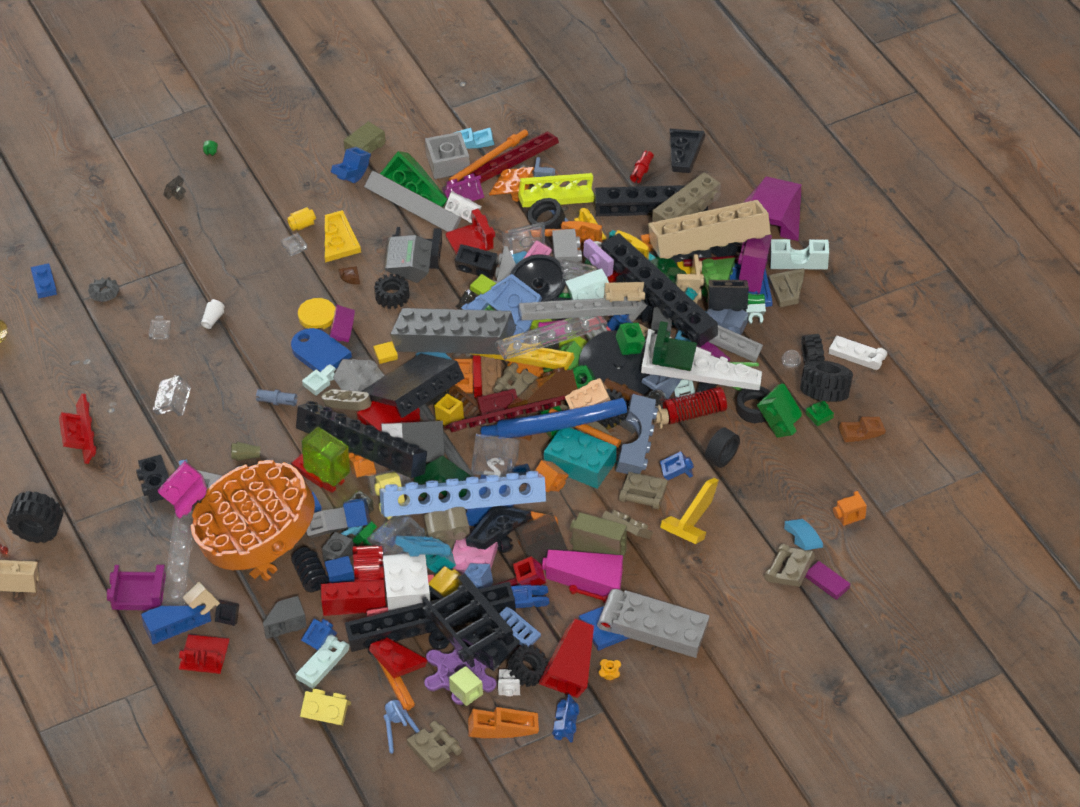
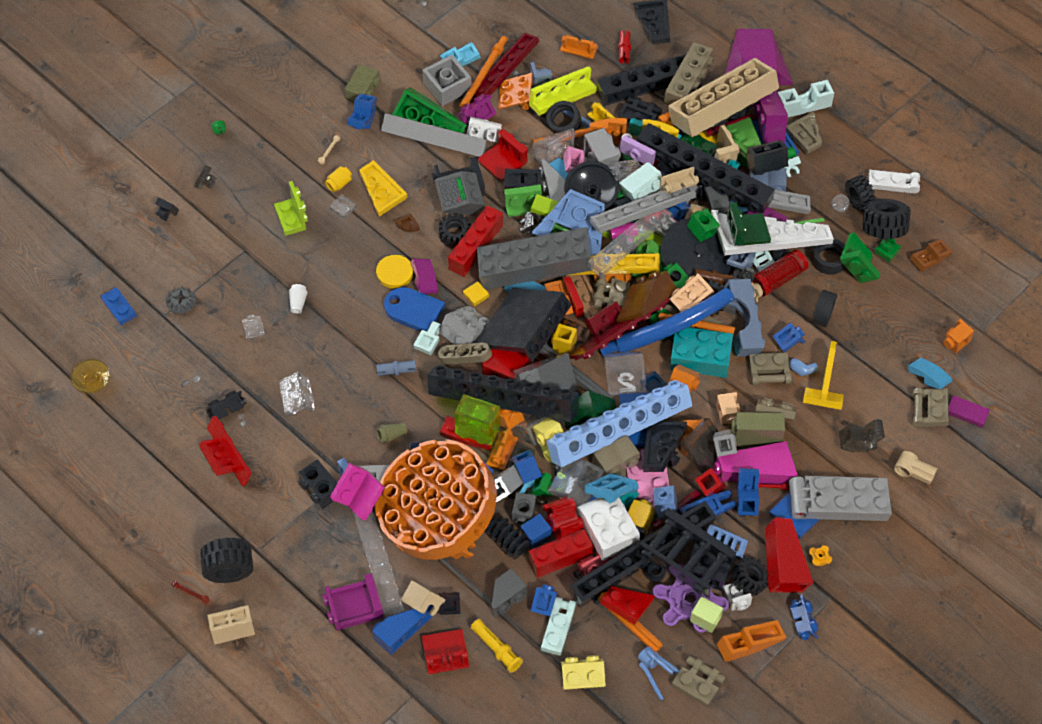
camera: 20 degrees left, 10 degrees up
none -> black tile [155,197,179,221]
none -> black hinge [205,390,247,420]
none -> lime bracket [274,181,308,236]
none -> tan hinge [318,135,340,165]
none -> red brick [448,205,503,277]
none -> yellow pin [470,619,523,673]
none -> orange hinge [486,429,518,471]
none -> bright green bracket [504,185,542,217]
none -> orange hinge [560,35,598,59]
none -> black plate [617,96,662,124]
none -> light grey brick [713,430,737,457]
none -> light nougat brick [716,392,740,425]
none -> blue brick [737,468,759,516]
none -> medium blue arm [789,358,819,376]
none -> clear smoke brick [838,418,885,453]
none -> tan piece [894,451,937,485]

